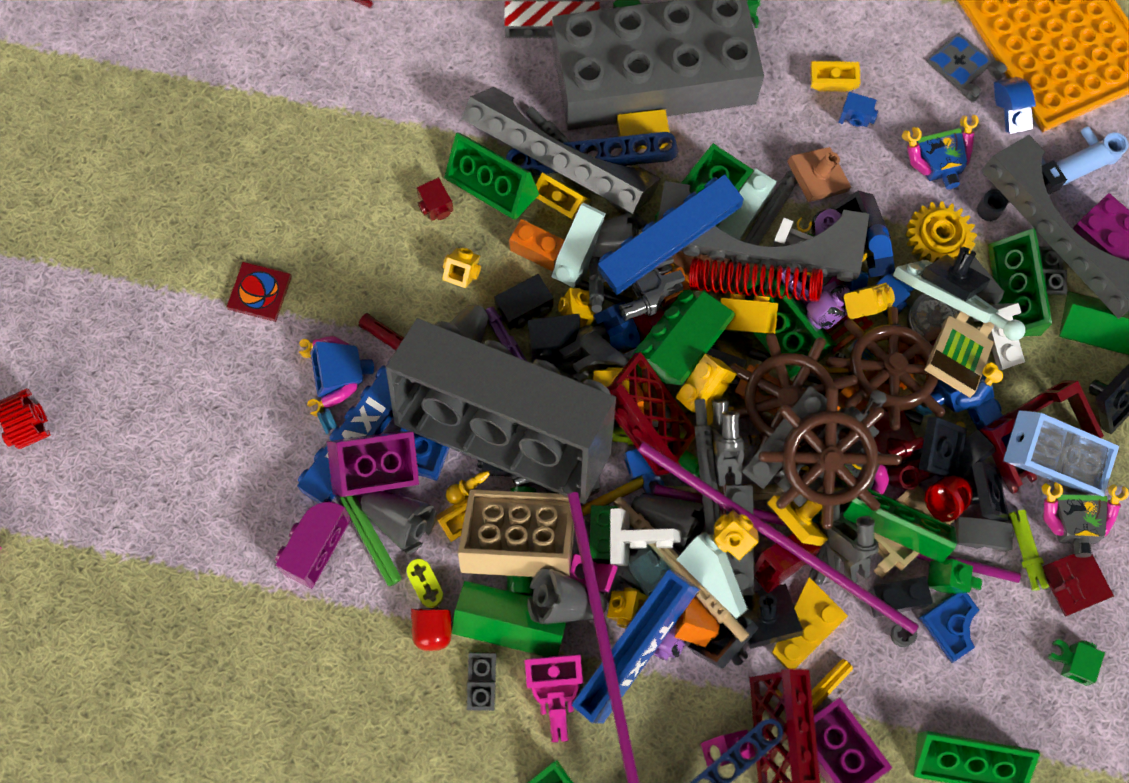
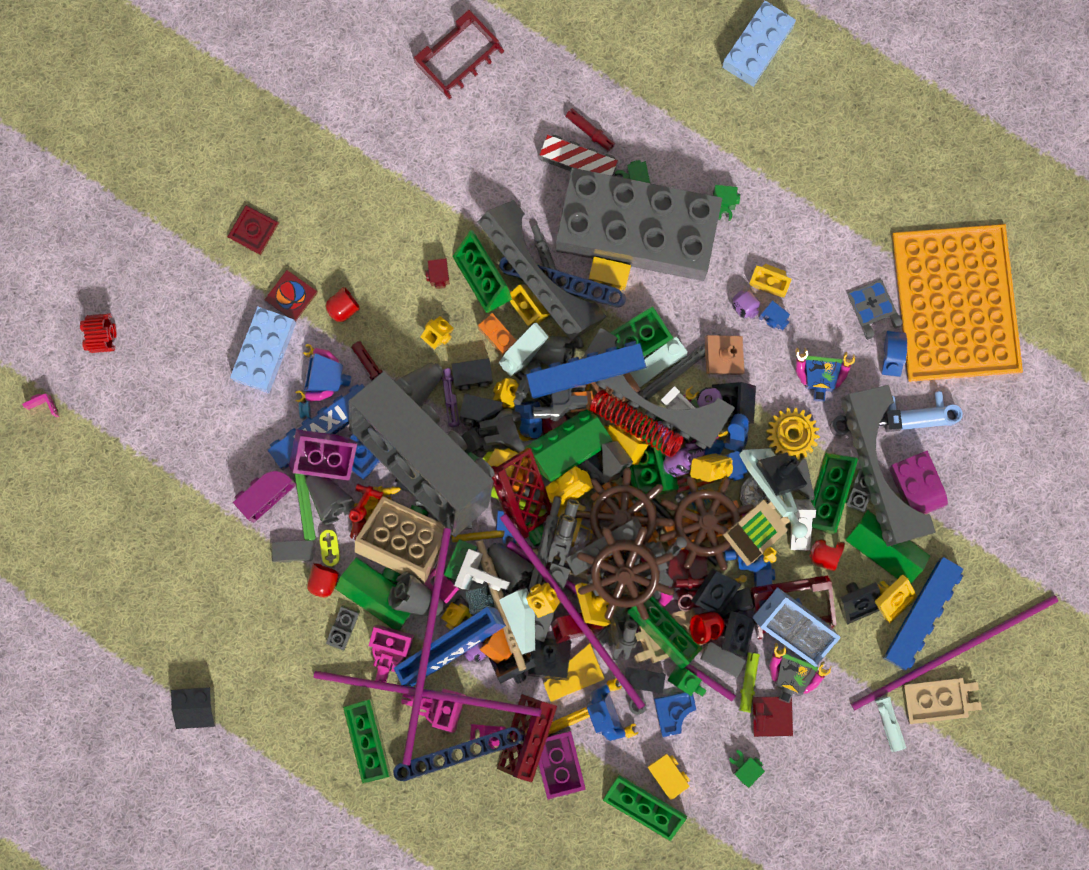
camera: 25 degrees right, 10 degrees up
none -> dark red tile [227,205,279,256]
none -> light blue brick [230,307,296,393]
none -> dark grey slope [271,541,313,563]
none -> magenta piece [313,671,542,717]
none -> red helmet [325,287,360,322]
none -> red pin [349,483,383,540]
none -> dark pink brick [401,688,466,733]
none -> blue torso [587,678,639,741]
none -> dark grey slope [602,441,633,483]
none -> yellow brick [647,753,690,800]
none -> medium lavender head [732,290,760,319]
none -> red helmet [810,539,845,571]

